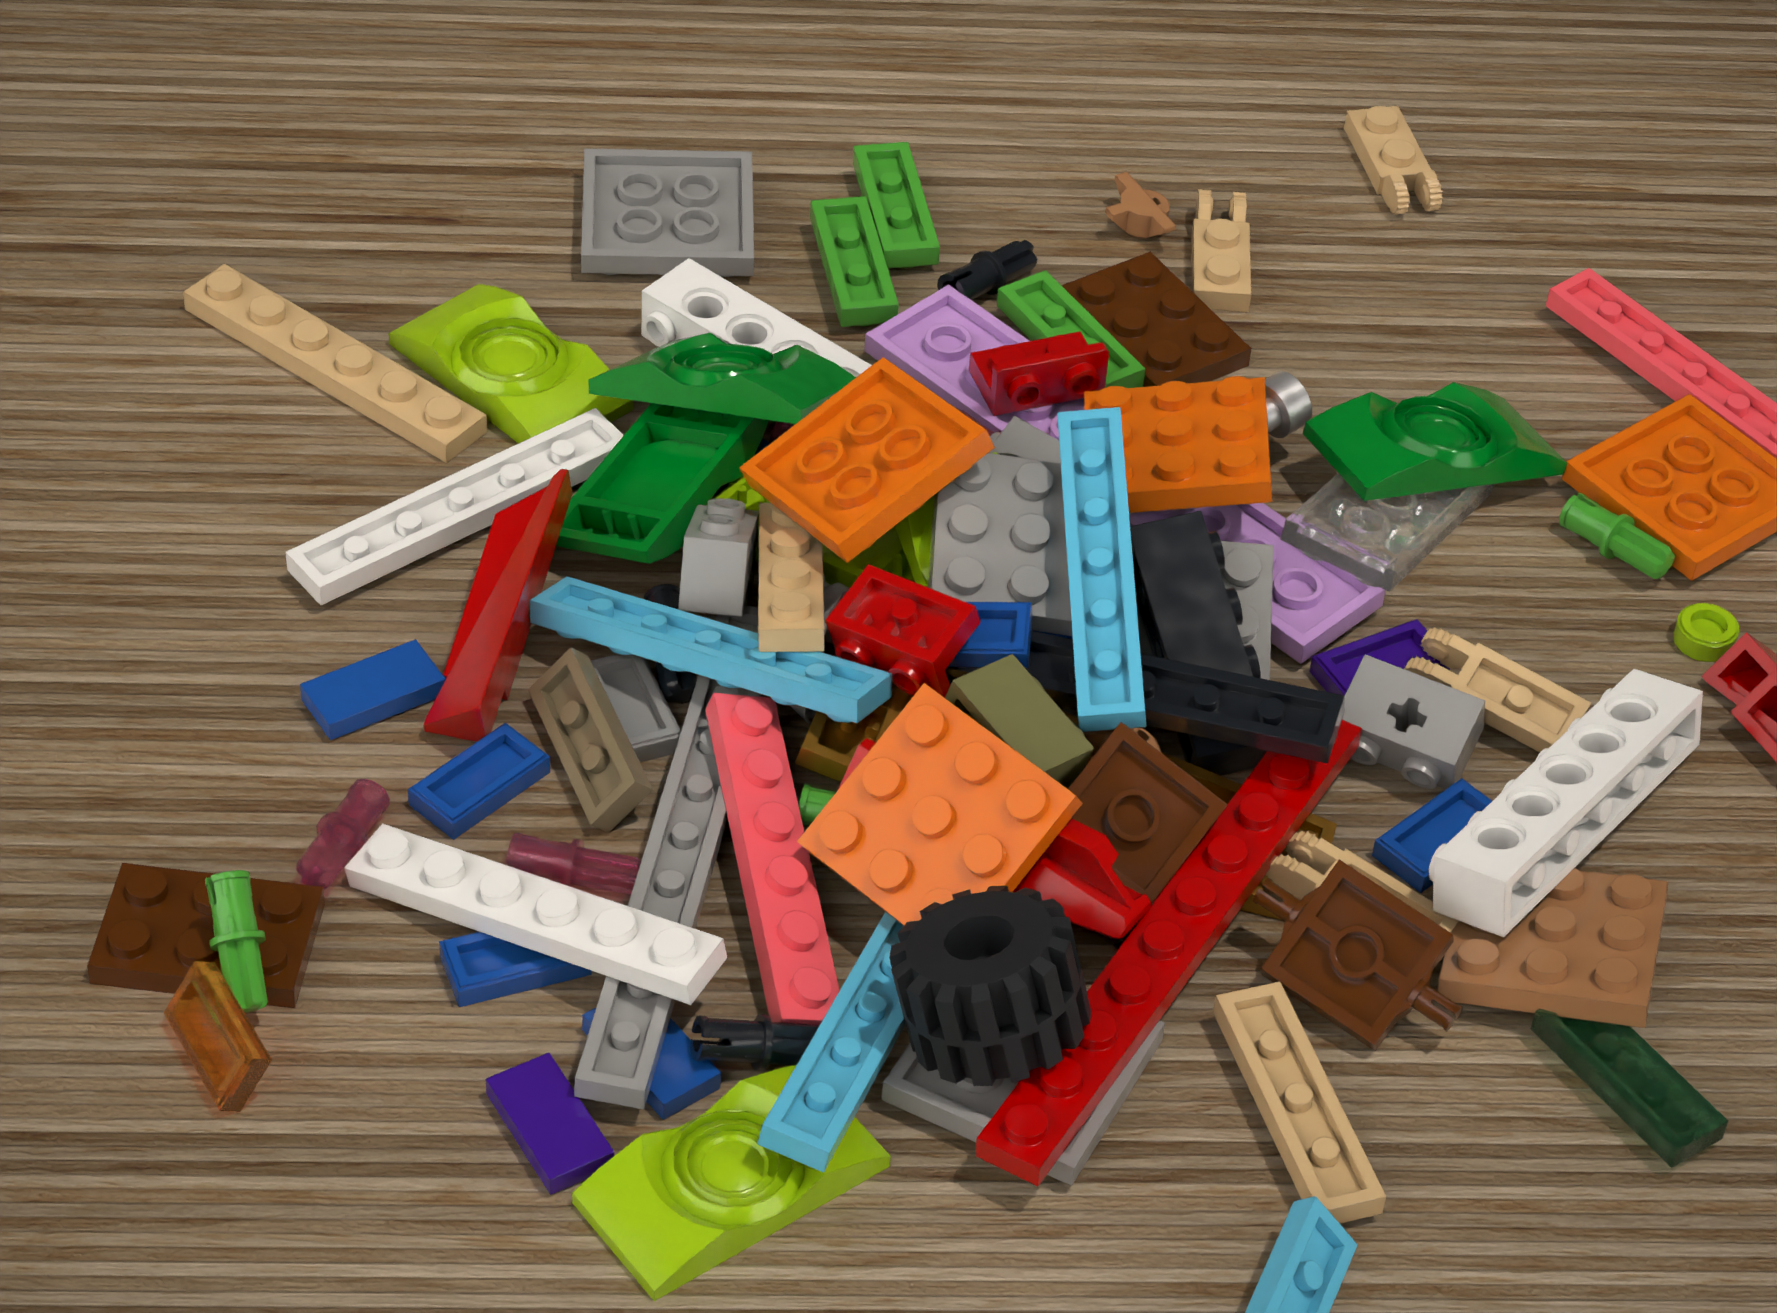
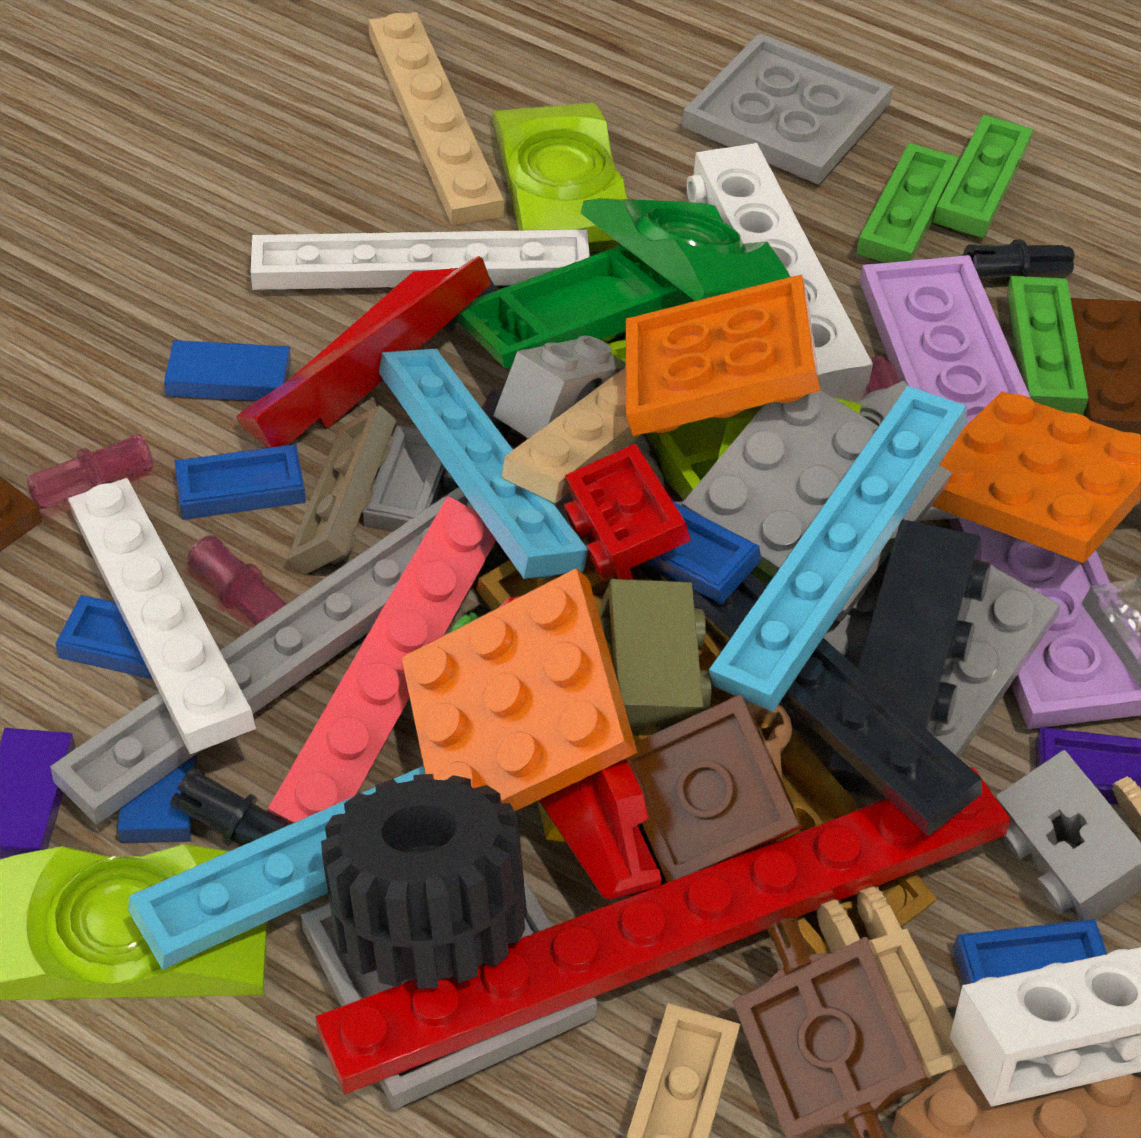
camera: 35 degrees right, 5 degrees up
red bracket [969,331,1109,416] -> none

